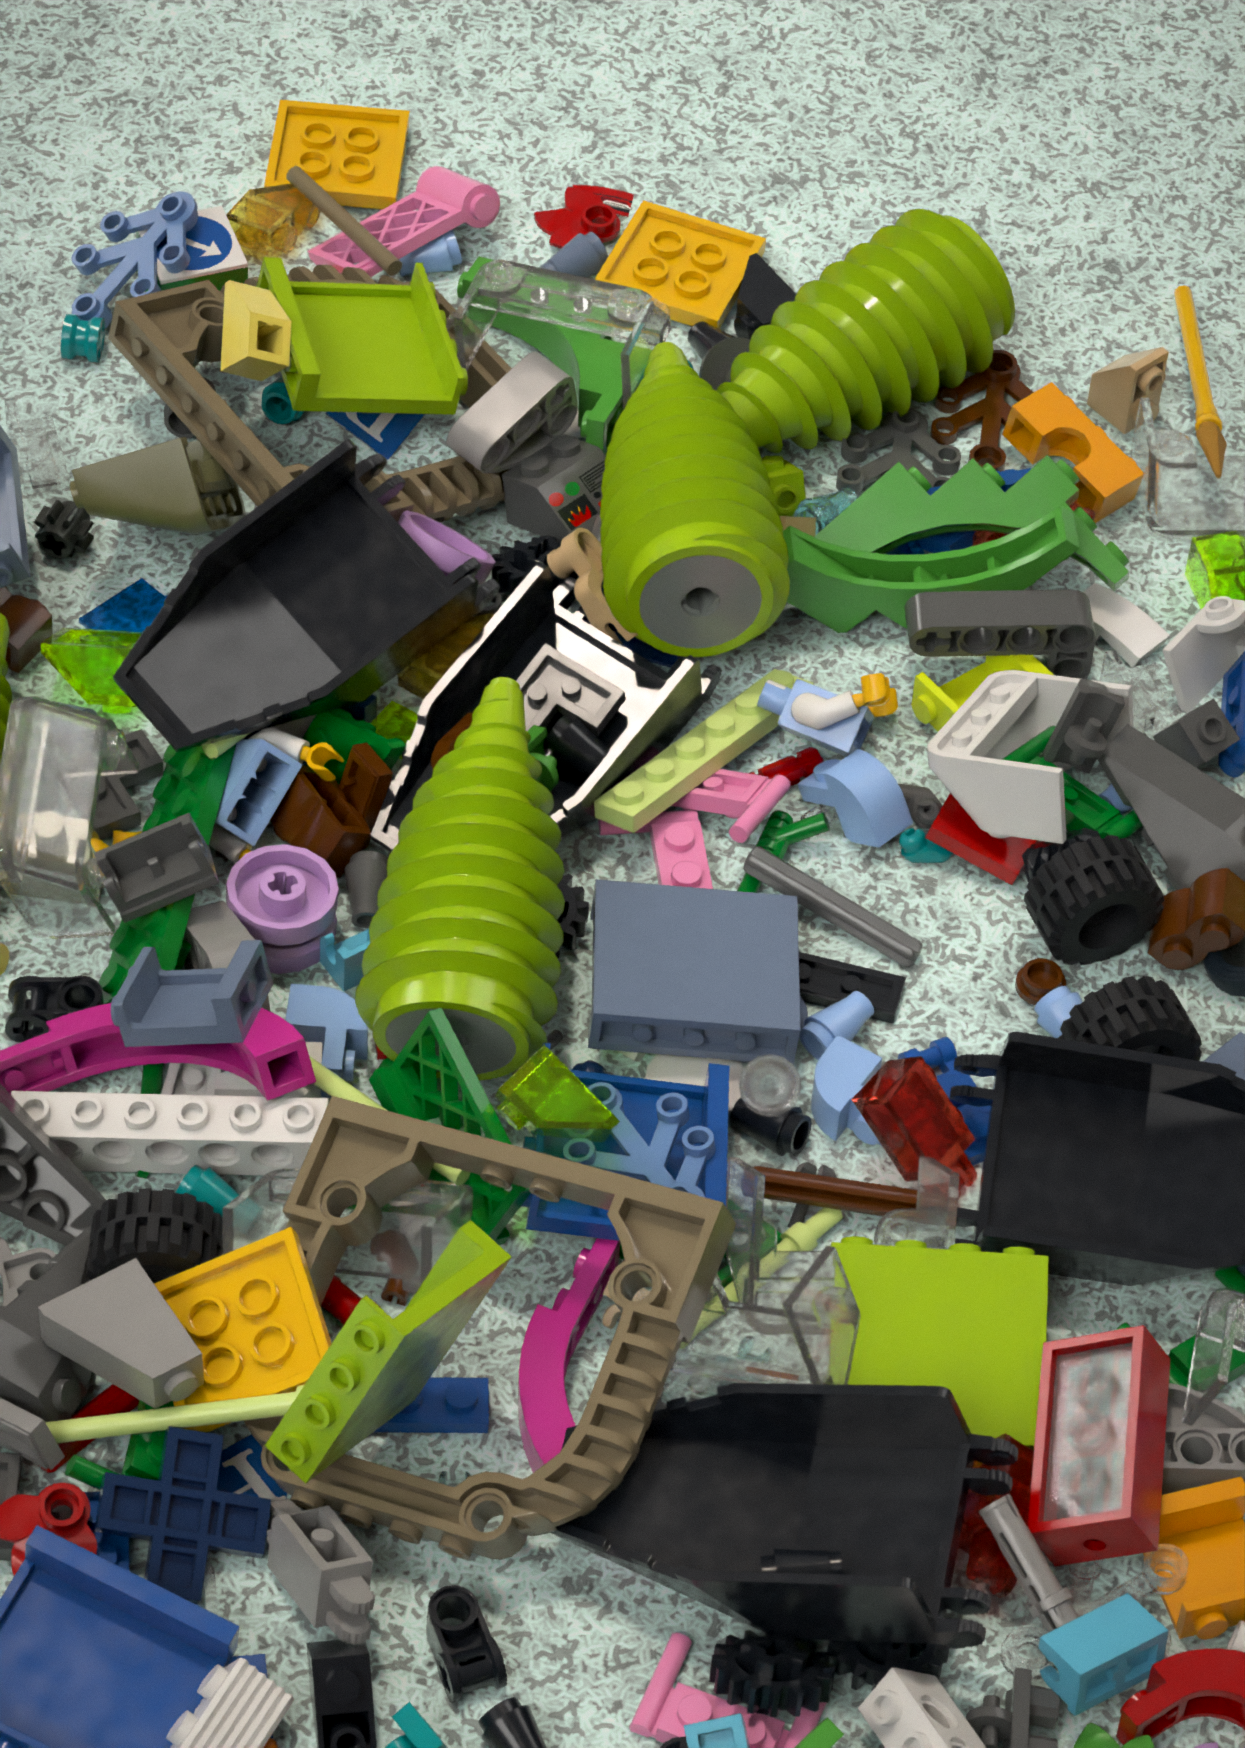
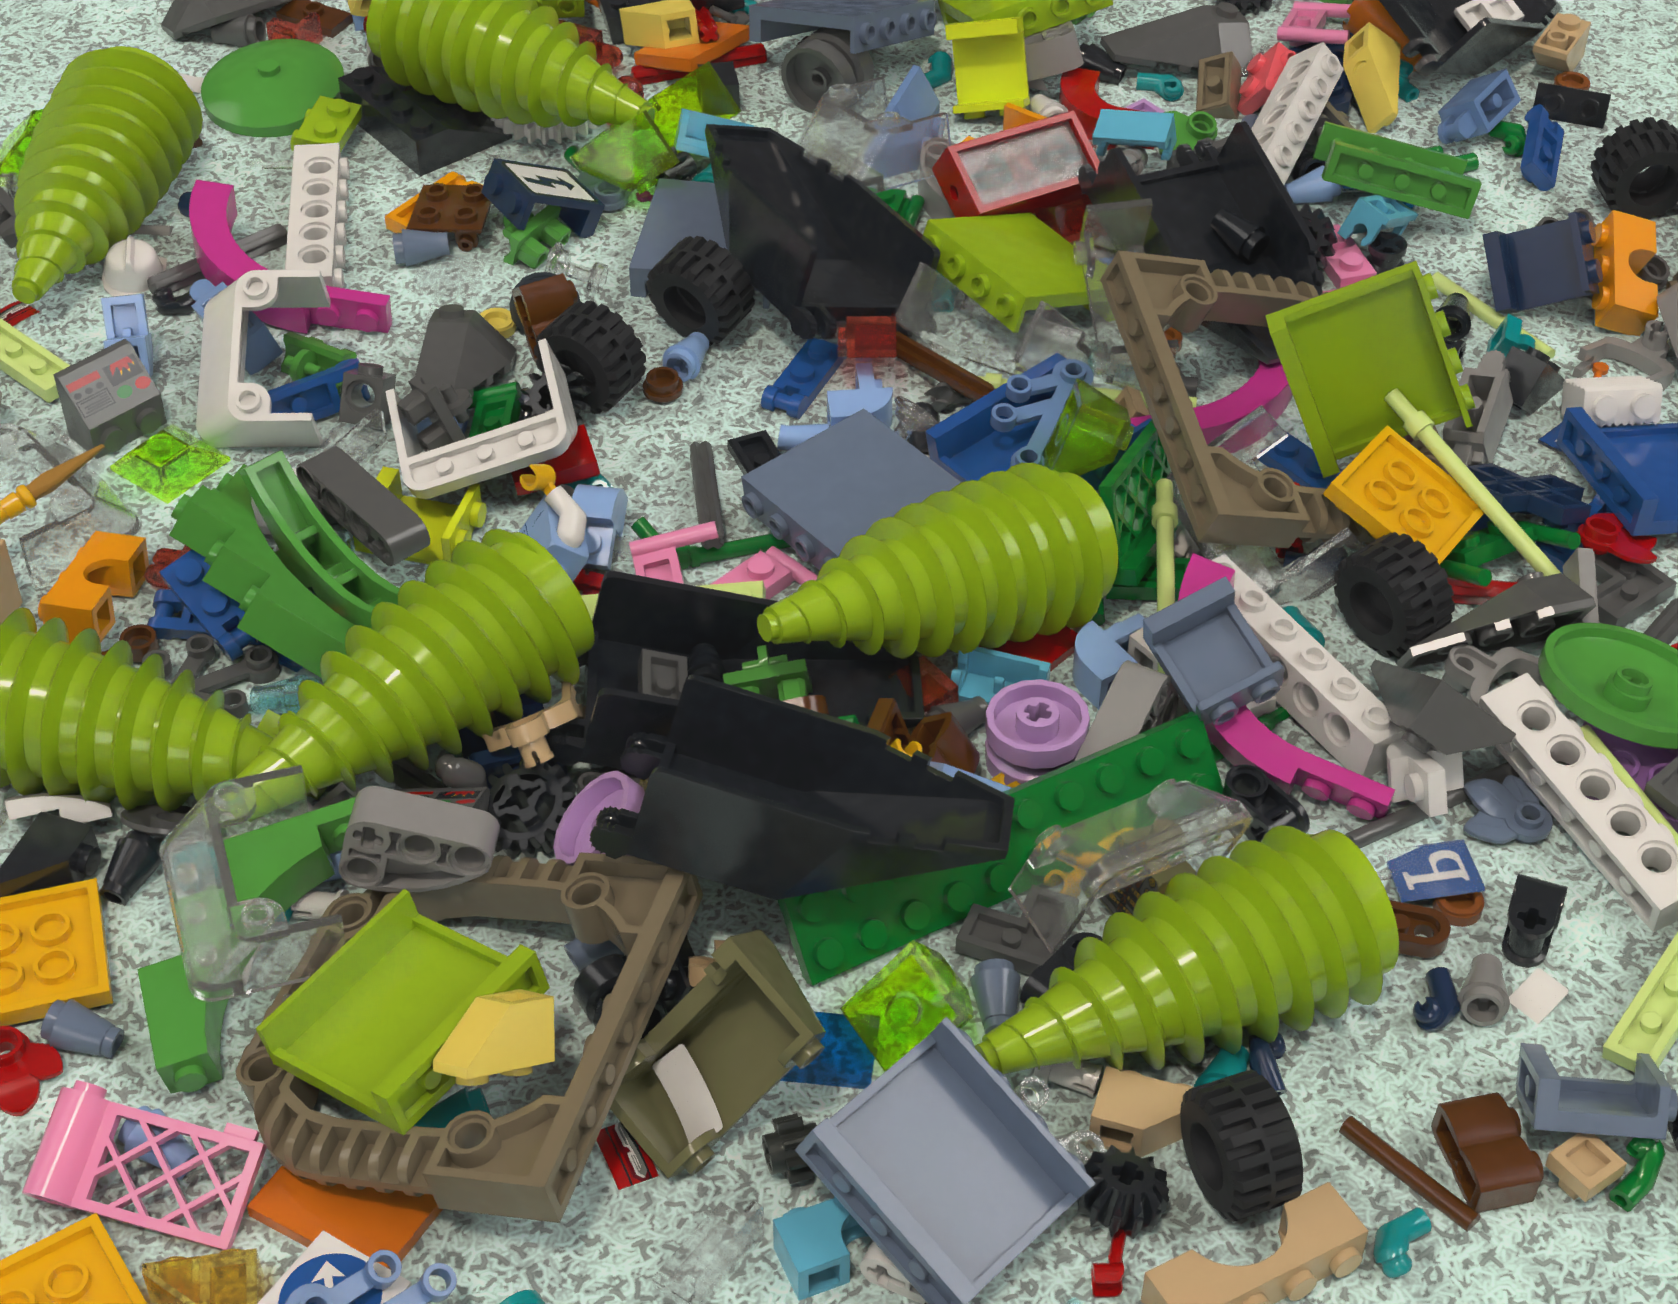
camera: 125 degrees left, 5 degrees down
light grey slope [38,1258,204,1409] -> none
dark grey hinge [95,813,219,923] -> none
dark tan bar [286,166,402,276] -> none

